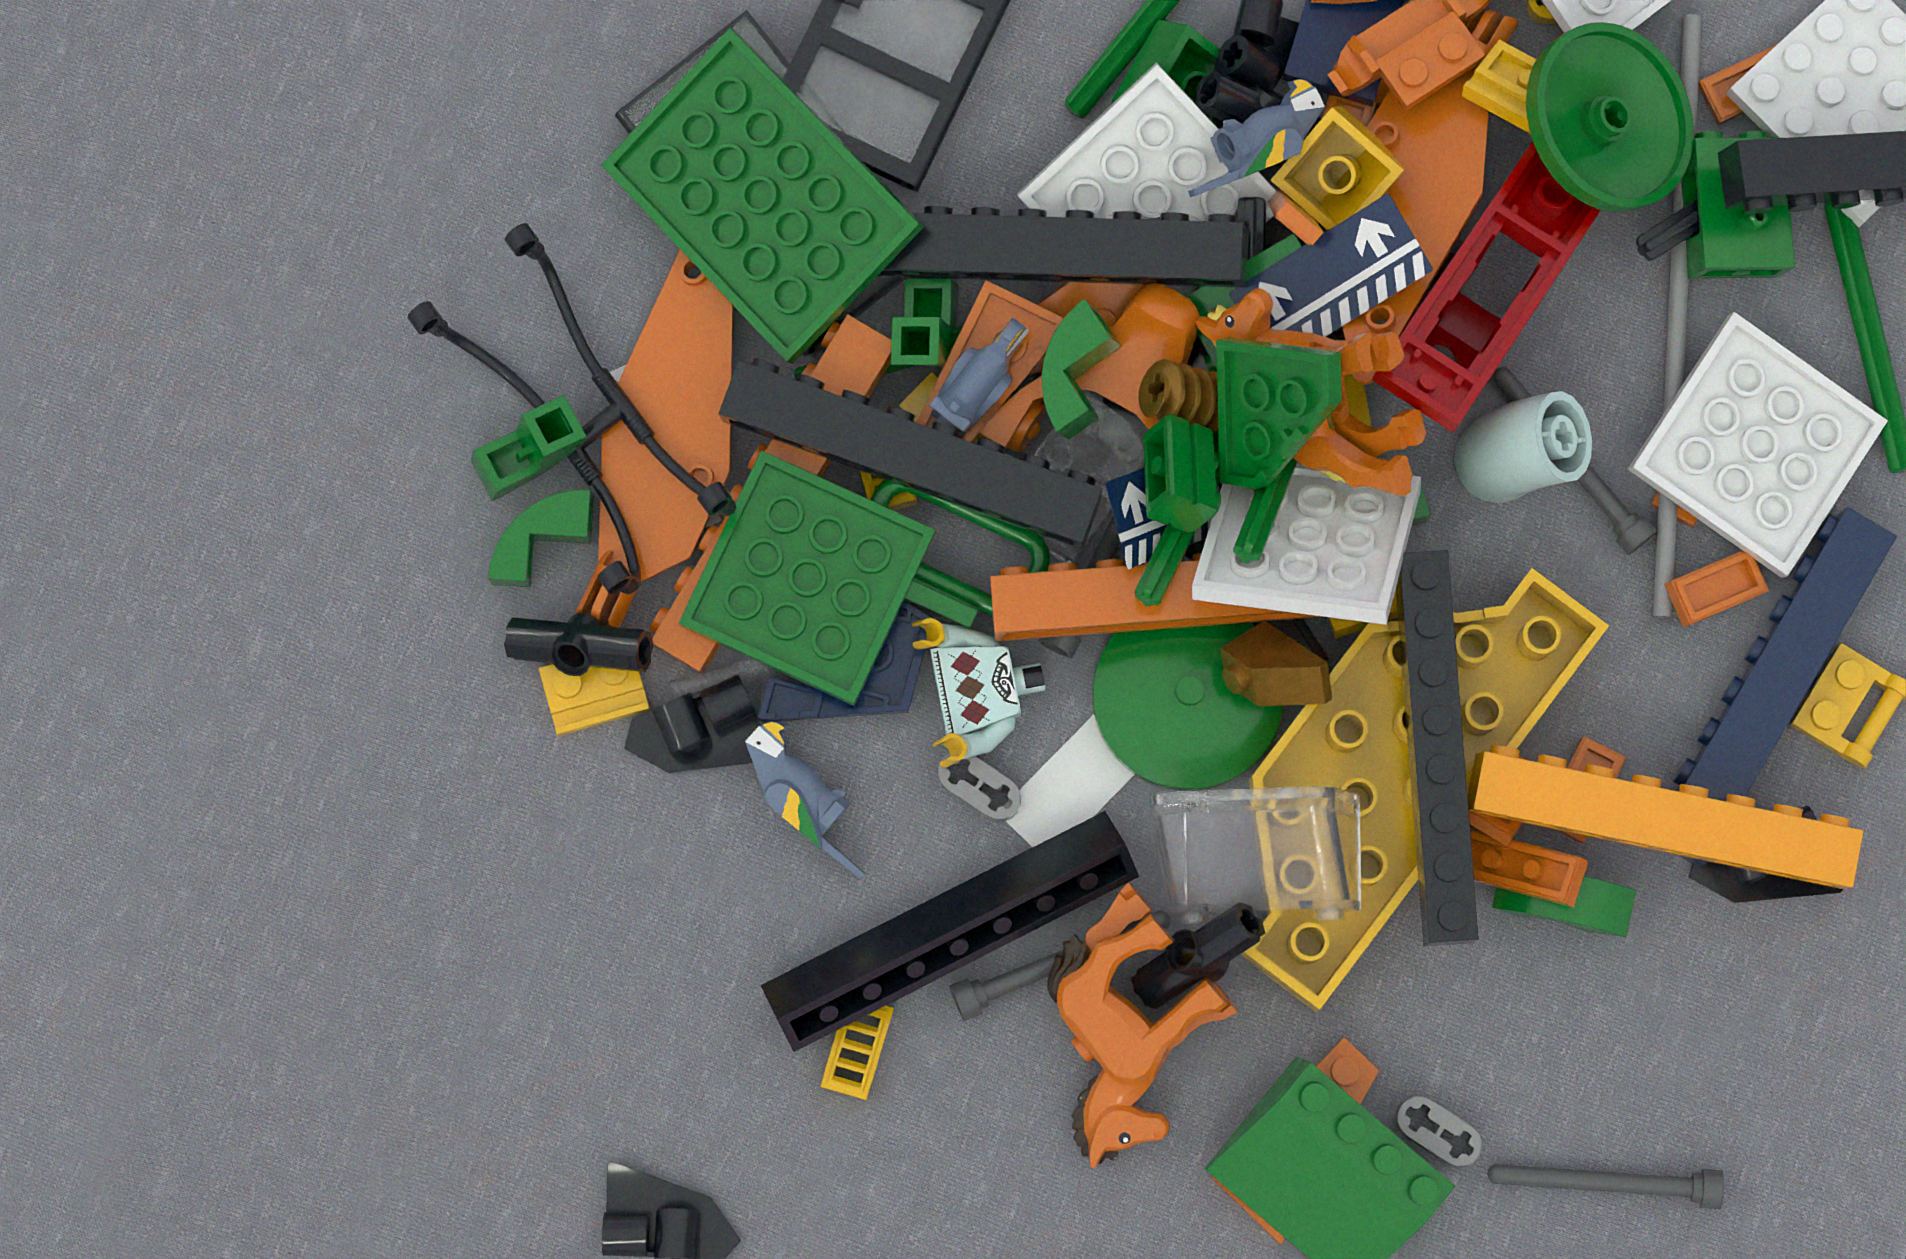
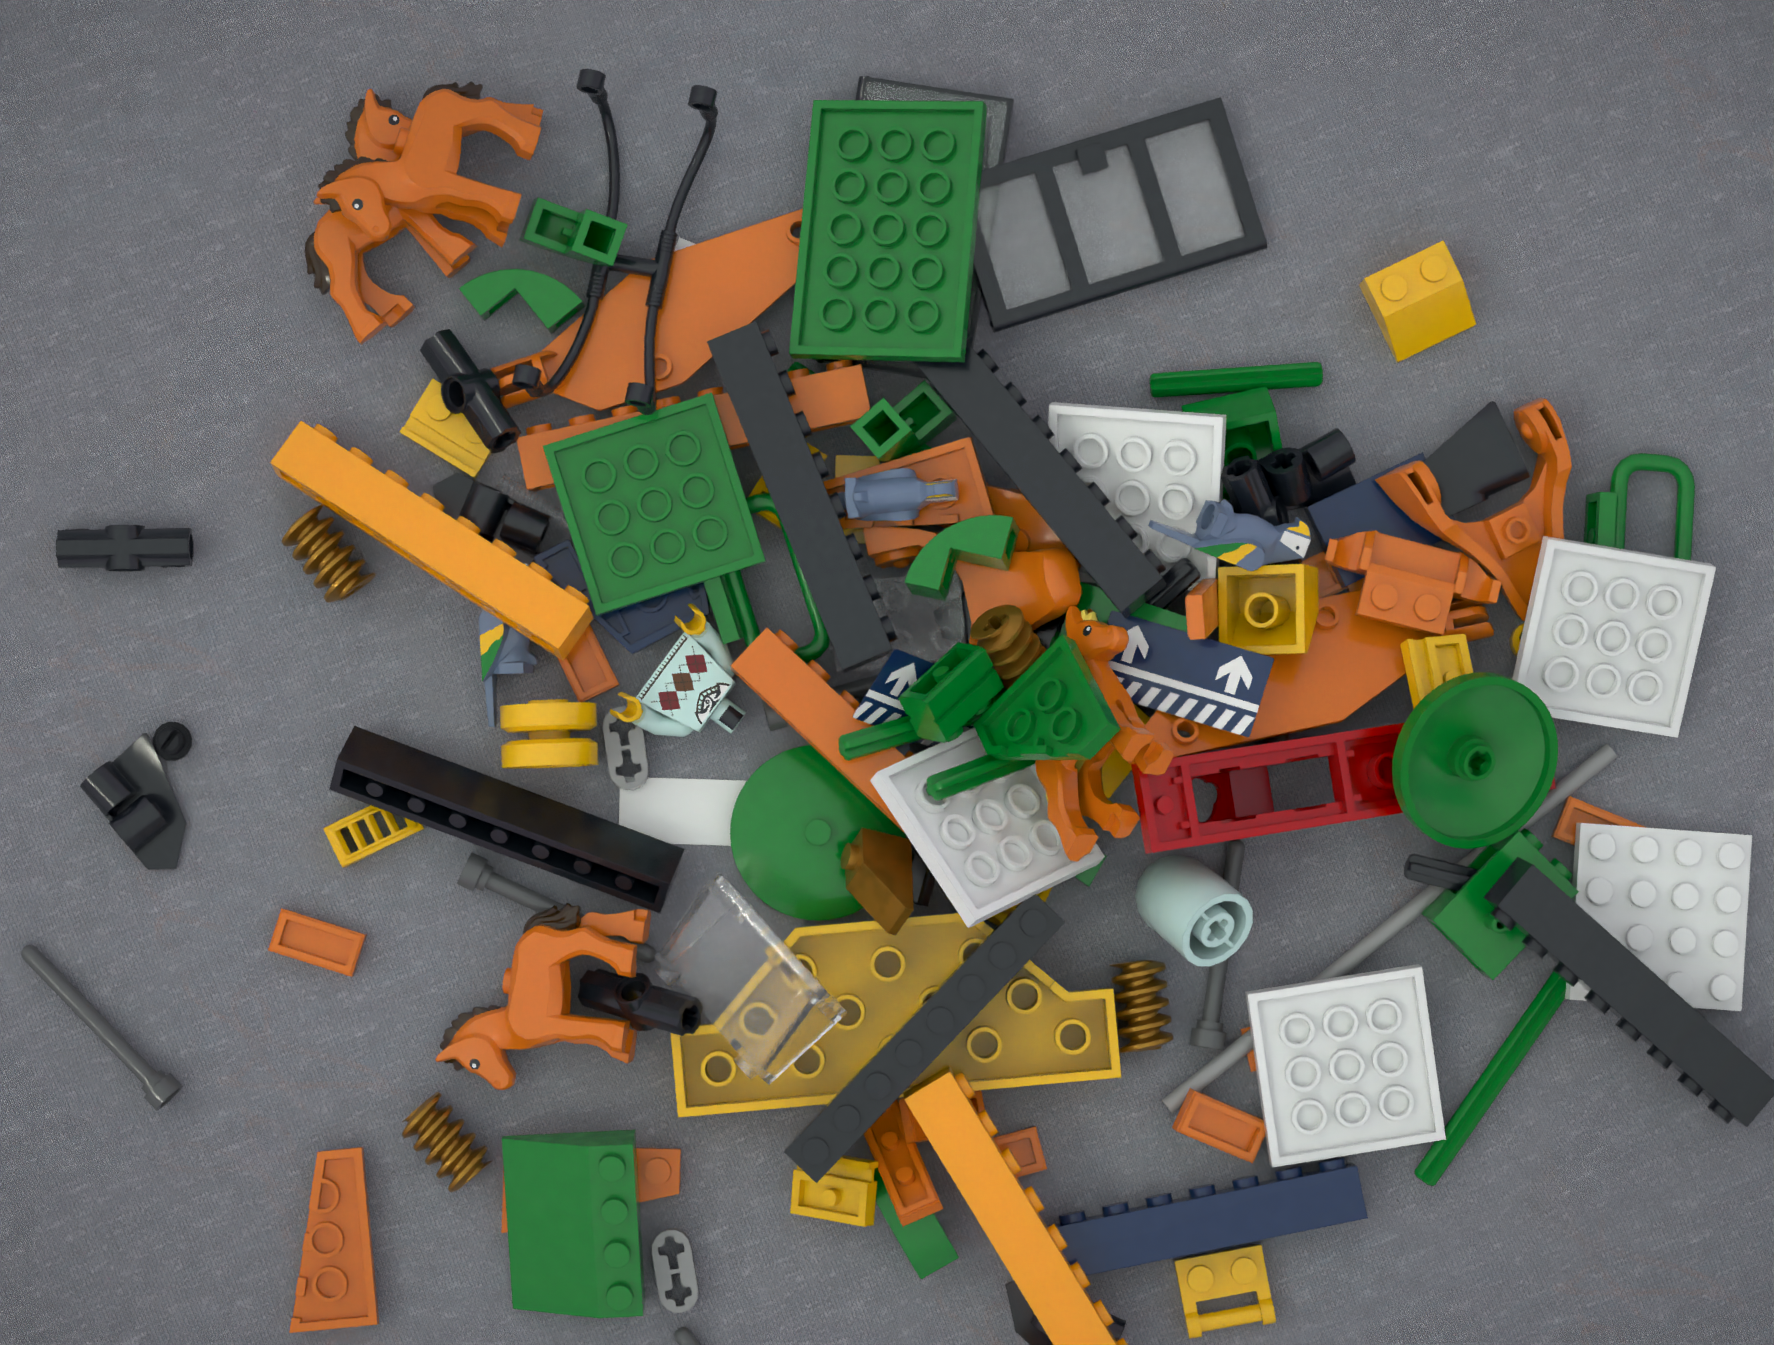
camera: 45 degrees right, 5 degrees up
none -> black piece [56,525,194,572]
none -> black piece [153,722,192,761]
none -> orange tile [268,908,367,977]
none -> light orange brick [270,421,594,661]
none -> pearl gold piece [281,504,376,603]
none -> orange animal [305,88,478,345]
none -> orange animal [313,81,544,248]
none -> pearl gold piece [402,1092,493,1192]
none -> yellow wheel [500,699,599,769]
none -> orange tile [557,624,620,702]
none -> yellow plate [790,1155,879,1227]
none -> pearl gold piece [1109,960,1173,1053]

